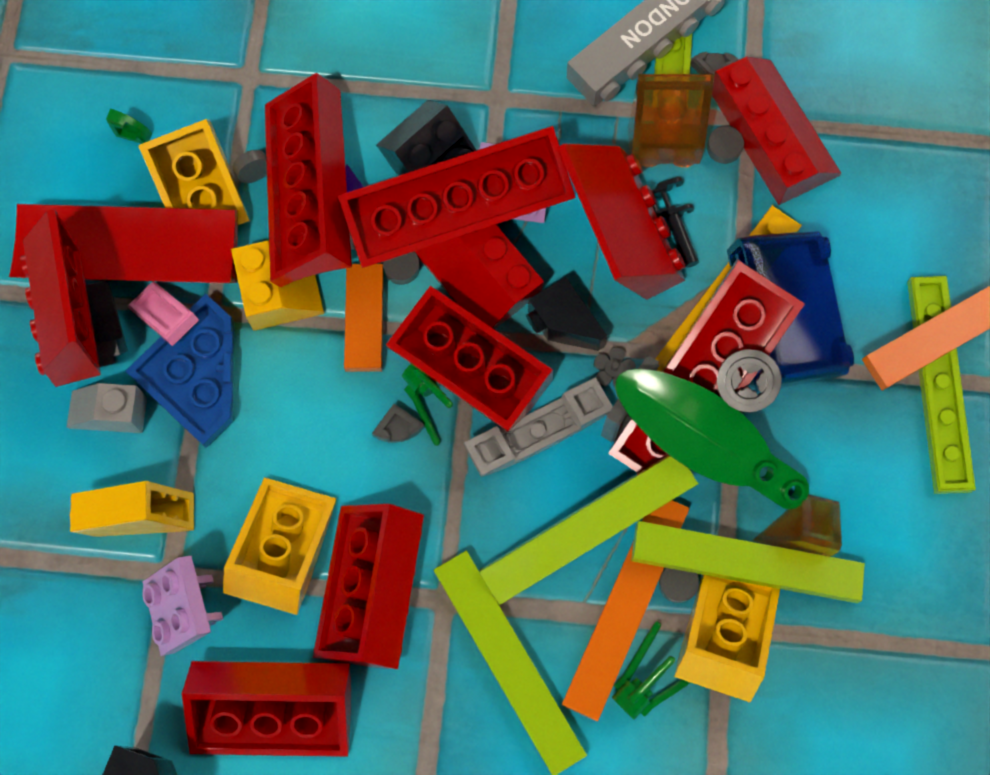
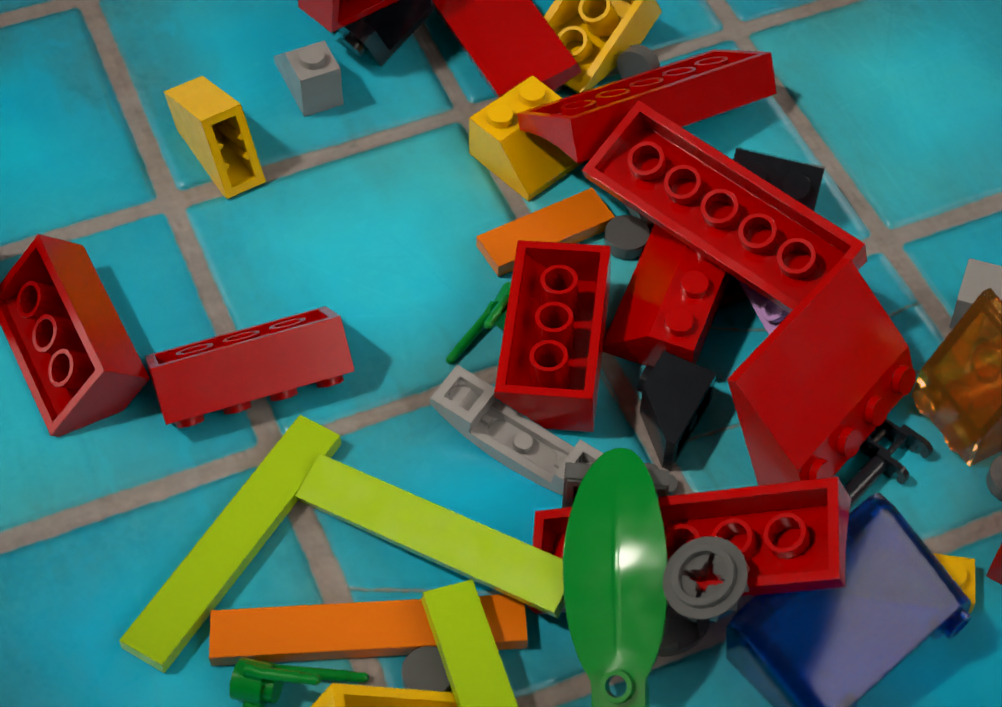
camera: 60 degrees right, 20 degrees down
blue plate [125,294,234,448] -> none
bright pink tile [127,281,199,346] -> none
lavender plate [142,556,223,656] -> none
yellow slope [223,477,336,615] -> none
dark grey tile [372,404,425,443] -> none

